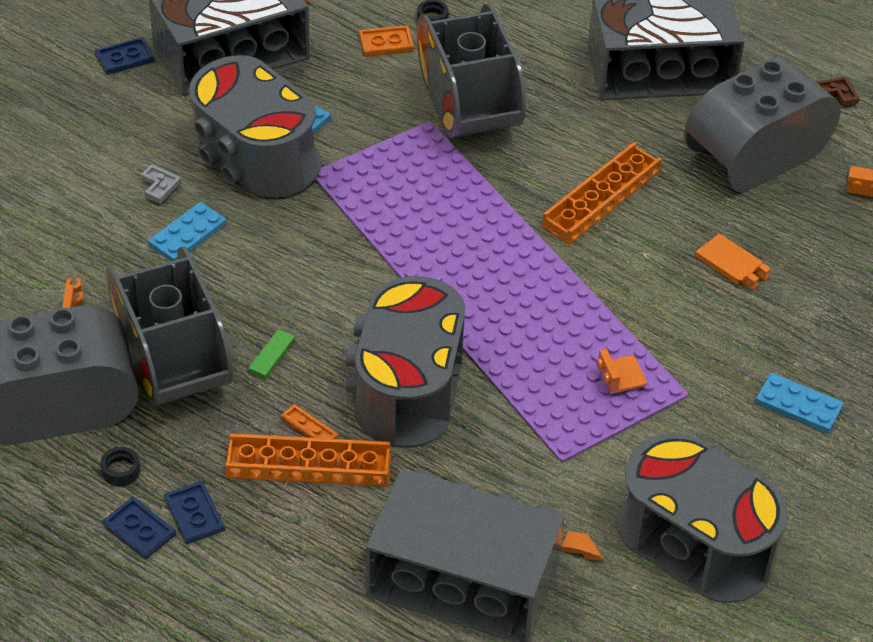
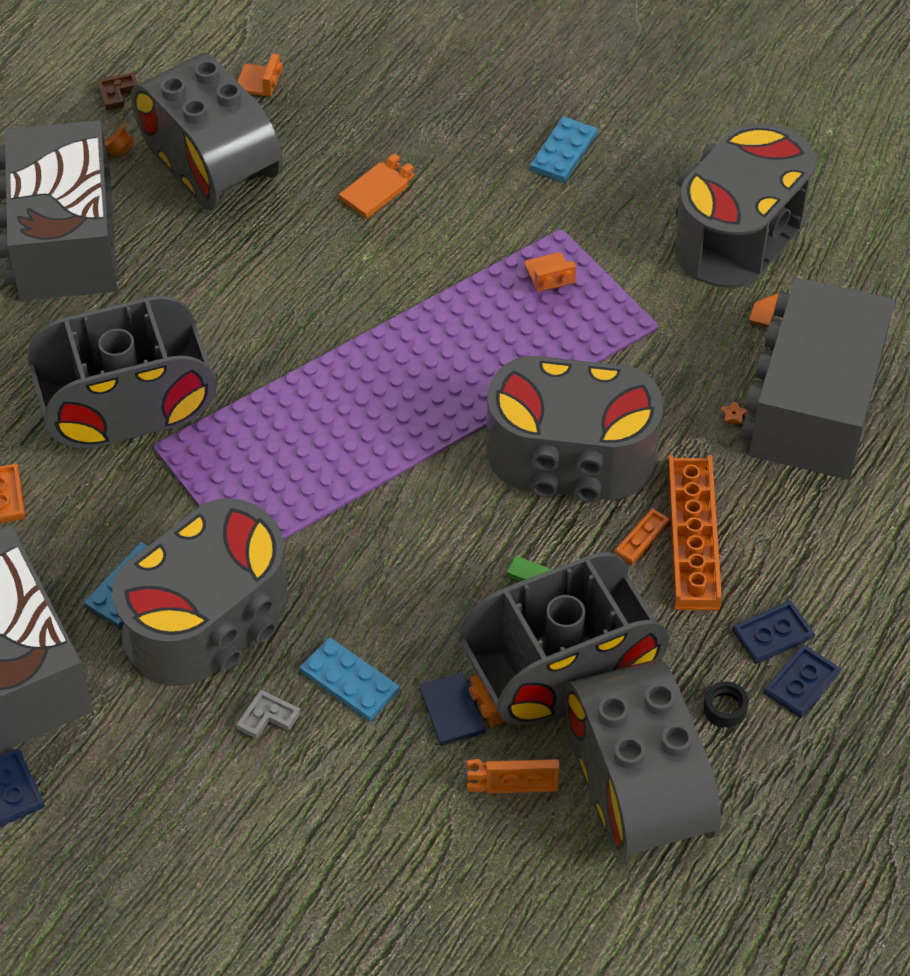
camera: 90 degrees left, 5 degrees up
orange tile [541,142,662,245] -> none

